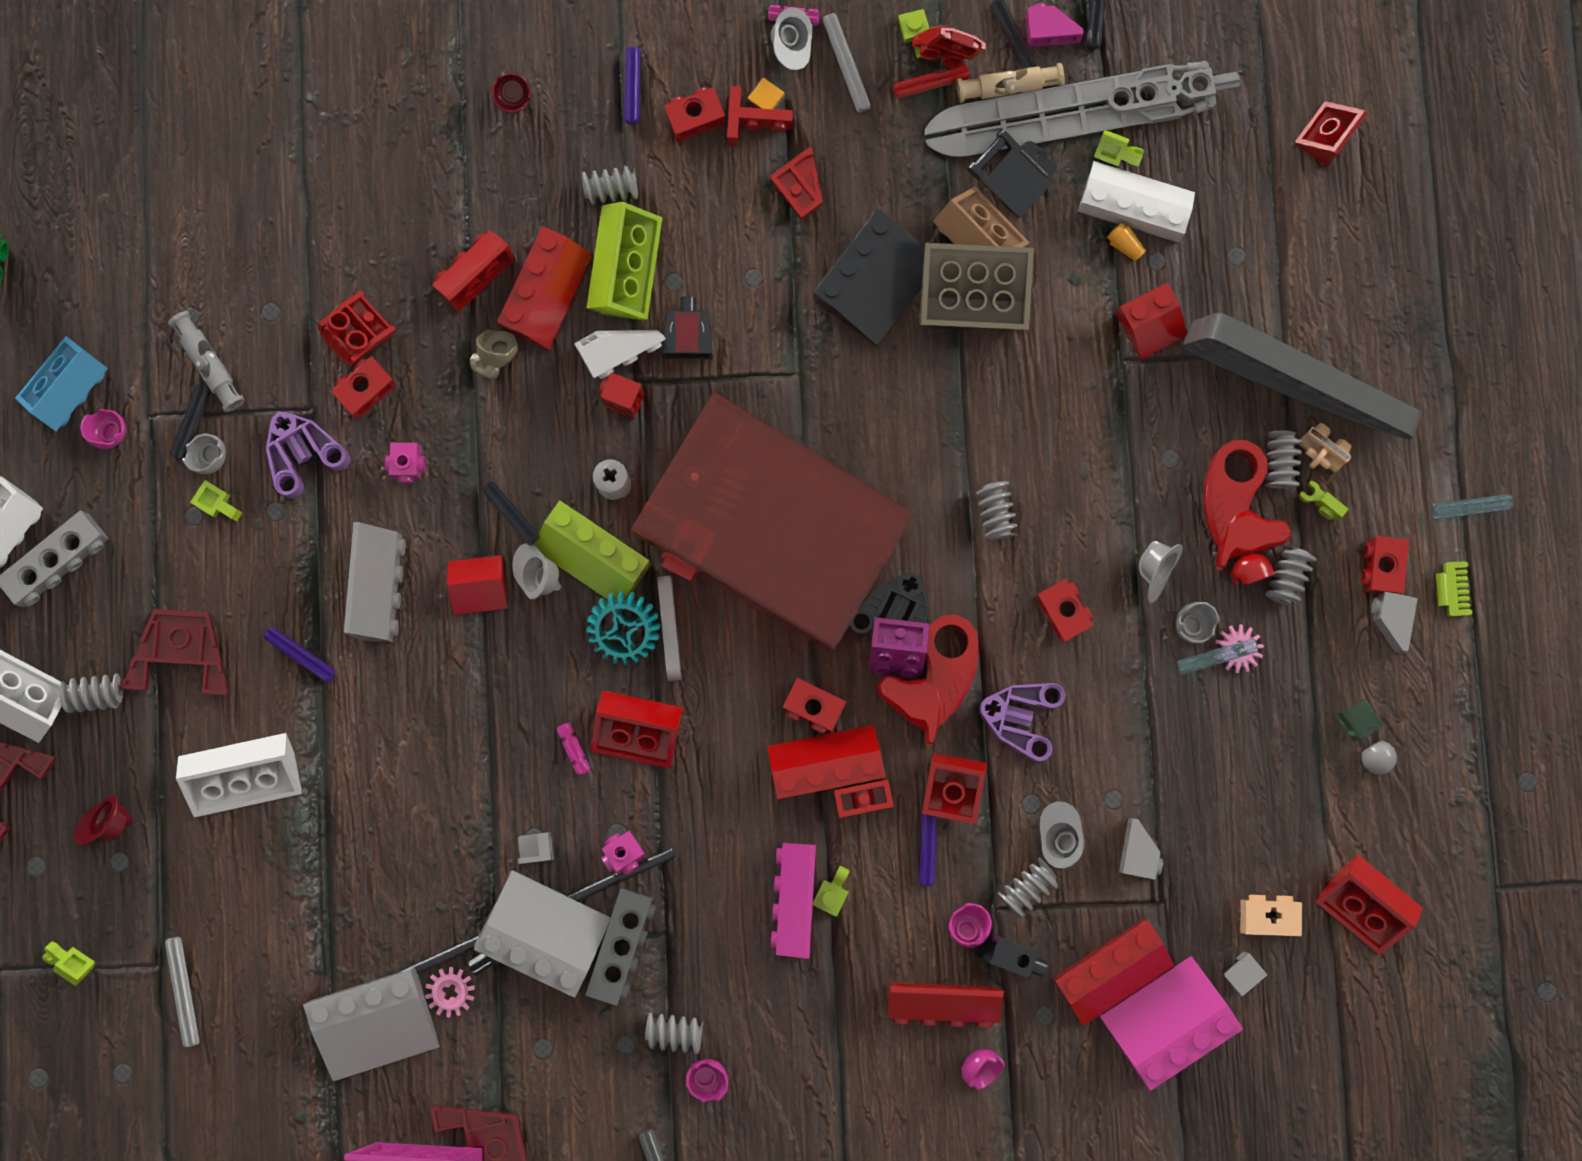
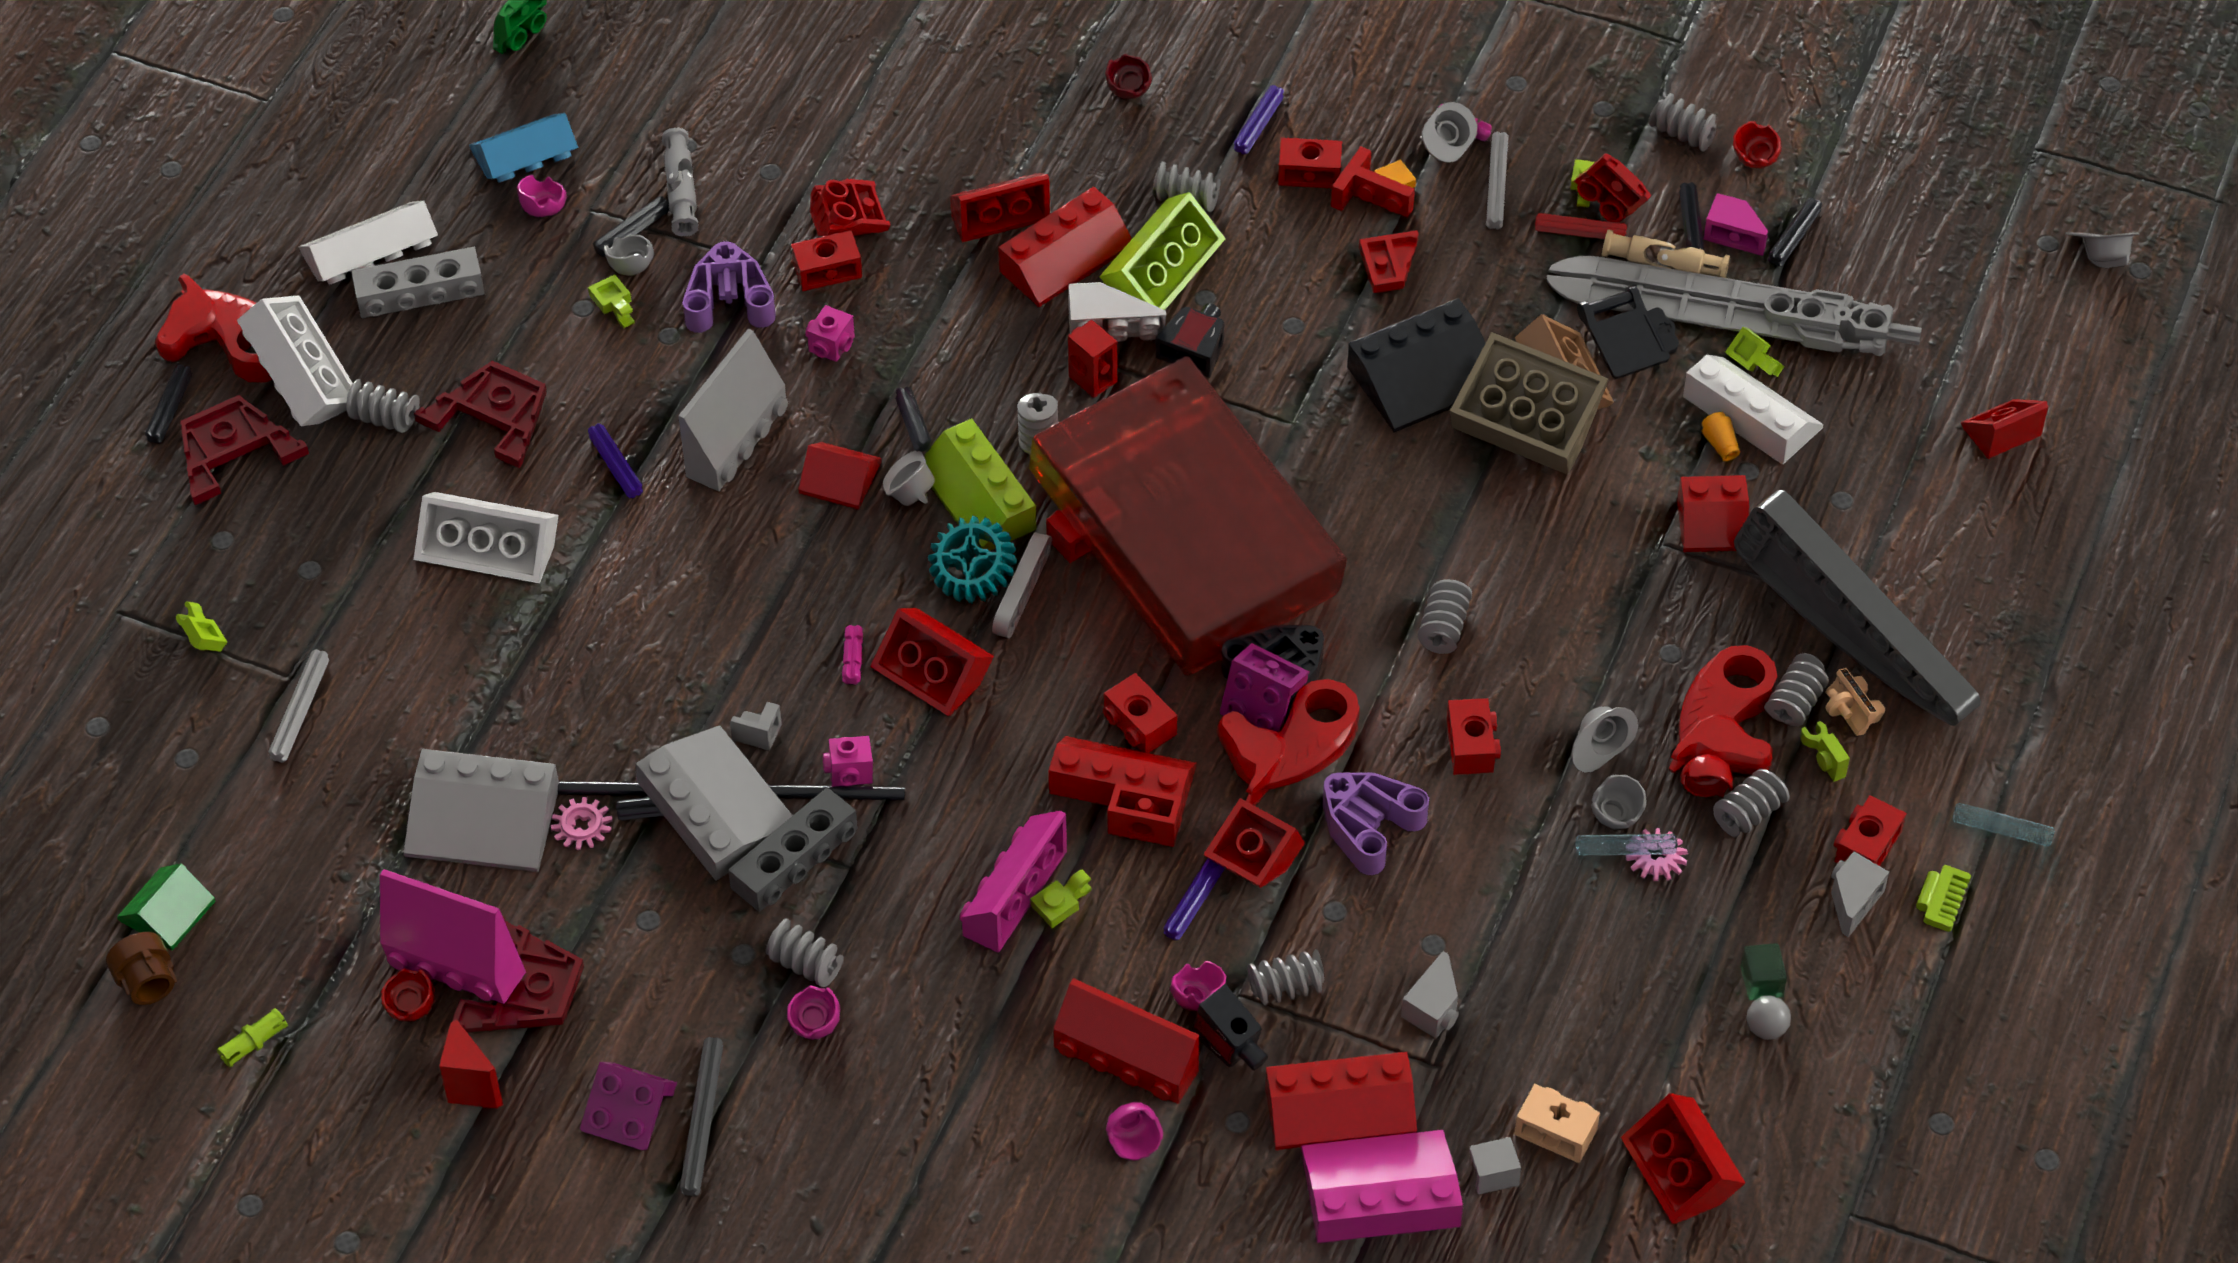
camera: 25 degrees right, 30 degrees down
dark red piece [74,795,134,845] -> none
dark tan hair [470,329,518,379] -> none
light grey piece [1040,801,1085,869] -> none

